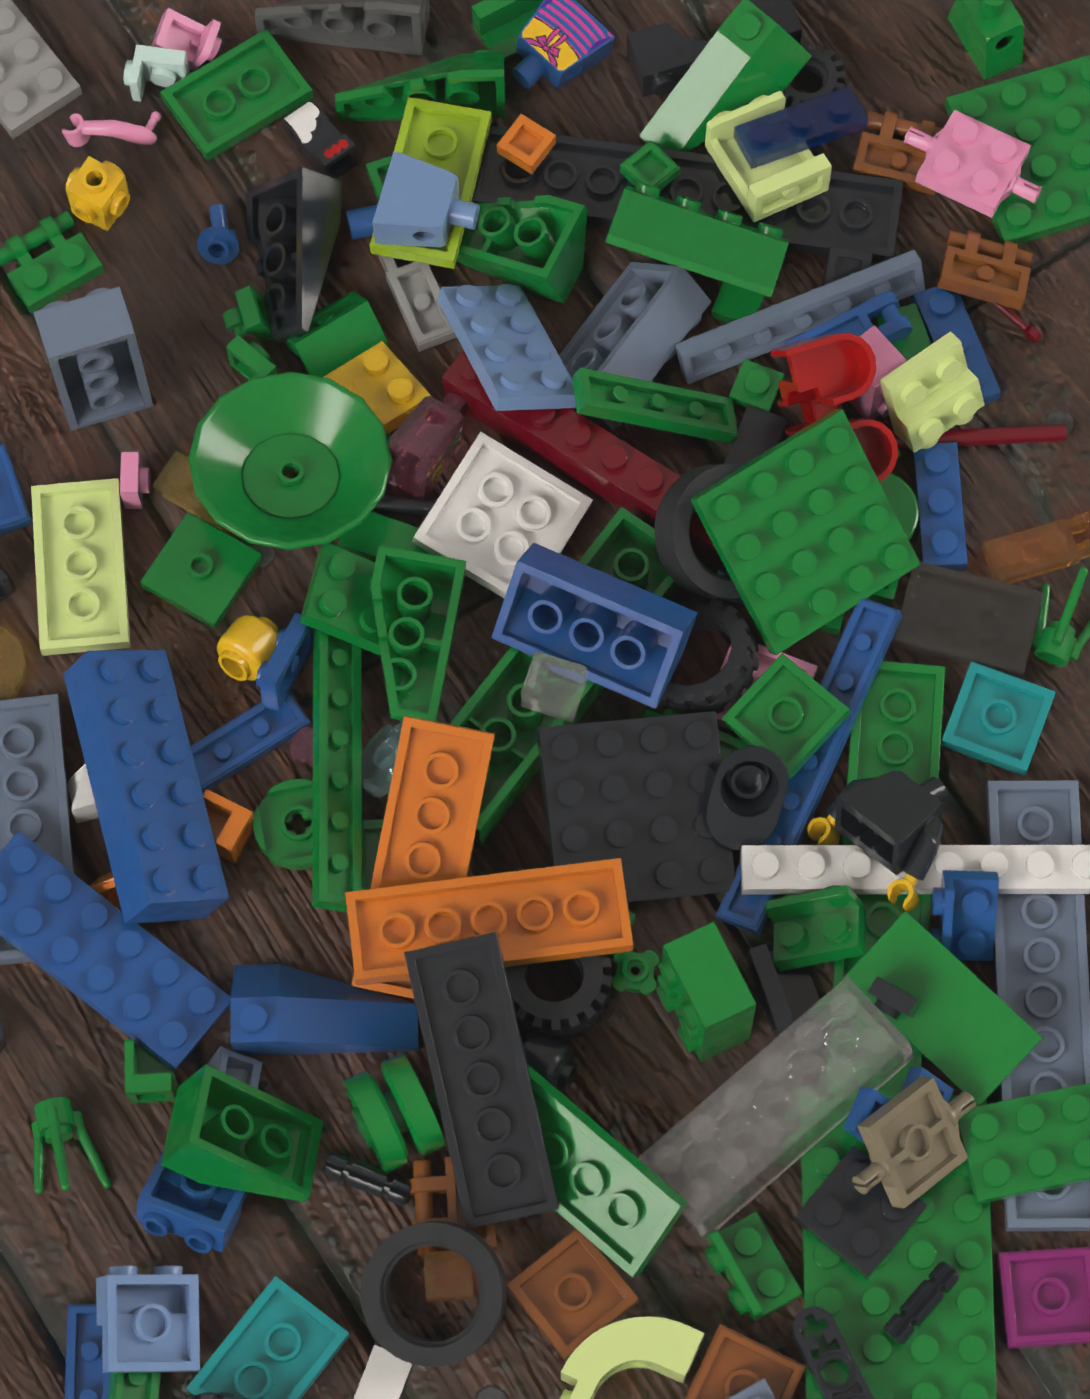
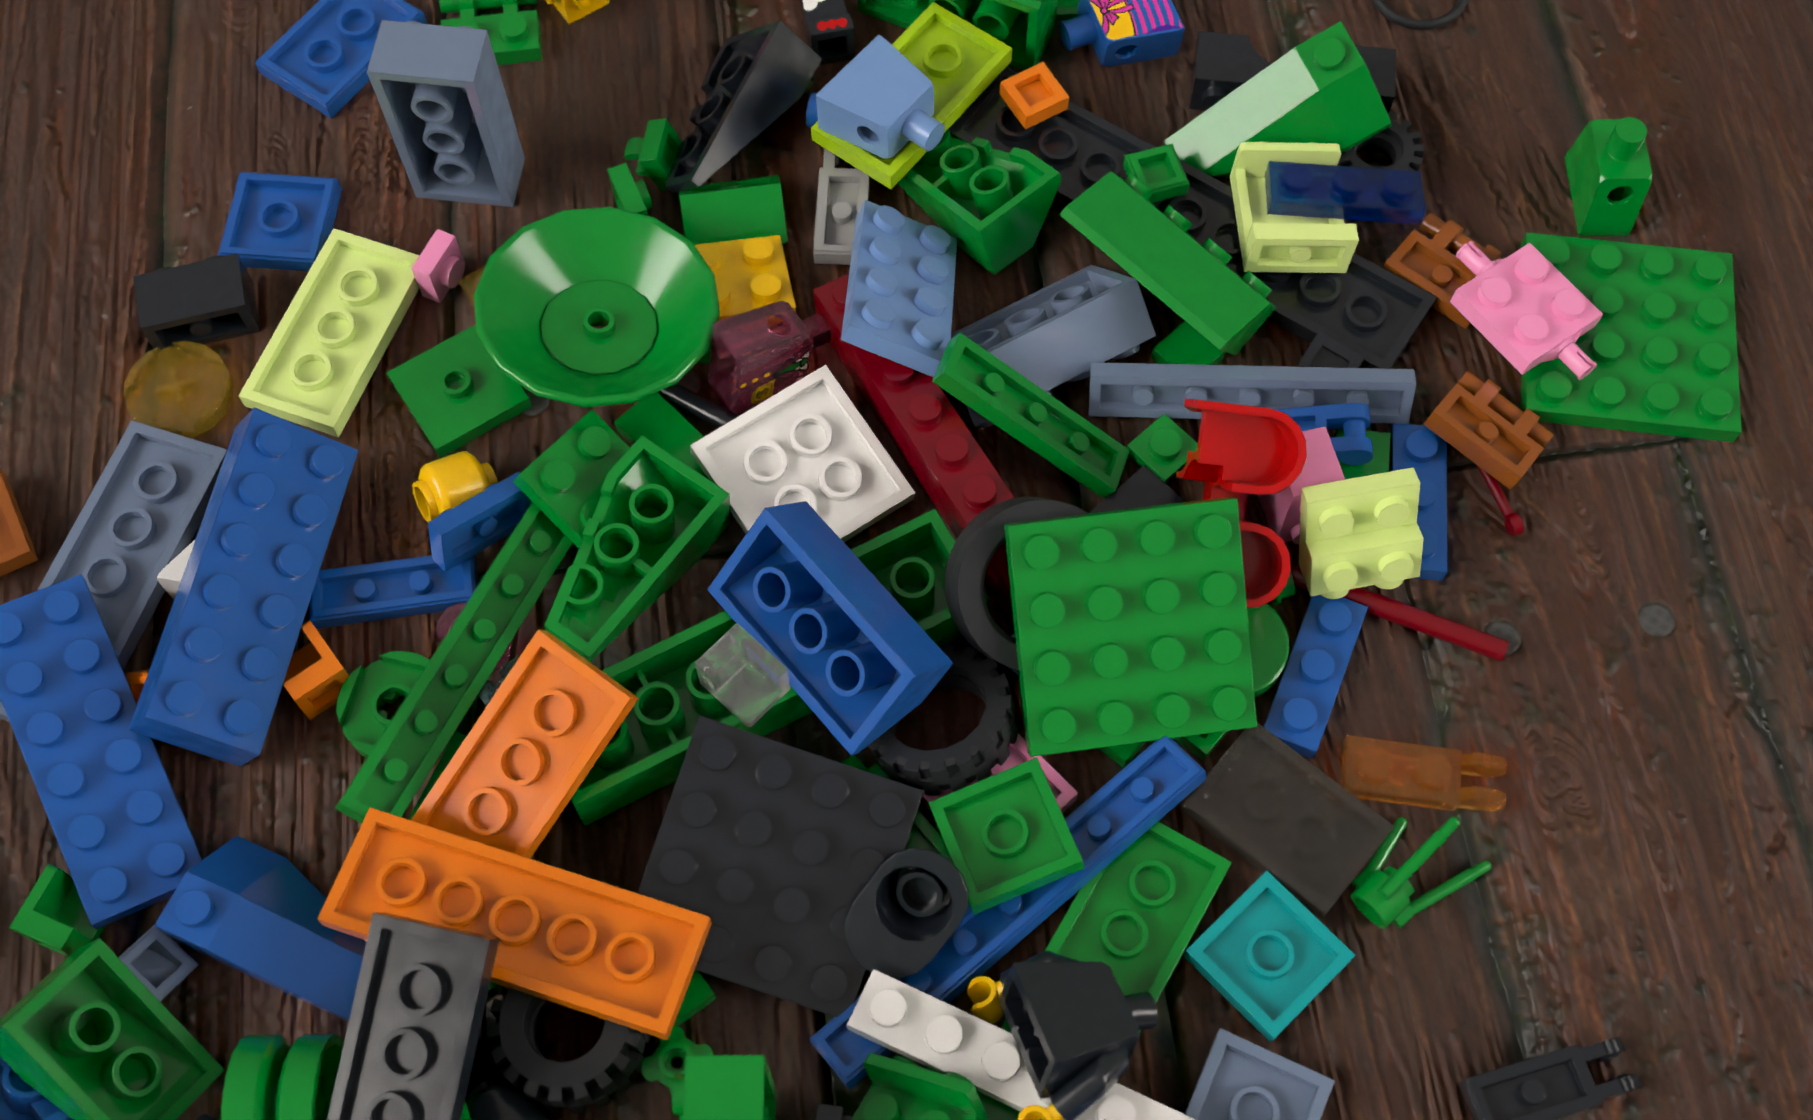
camera: 25 degrees right, 5 degrees down
blue plate [197,204,239,264] -> none

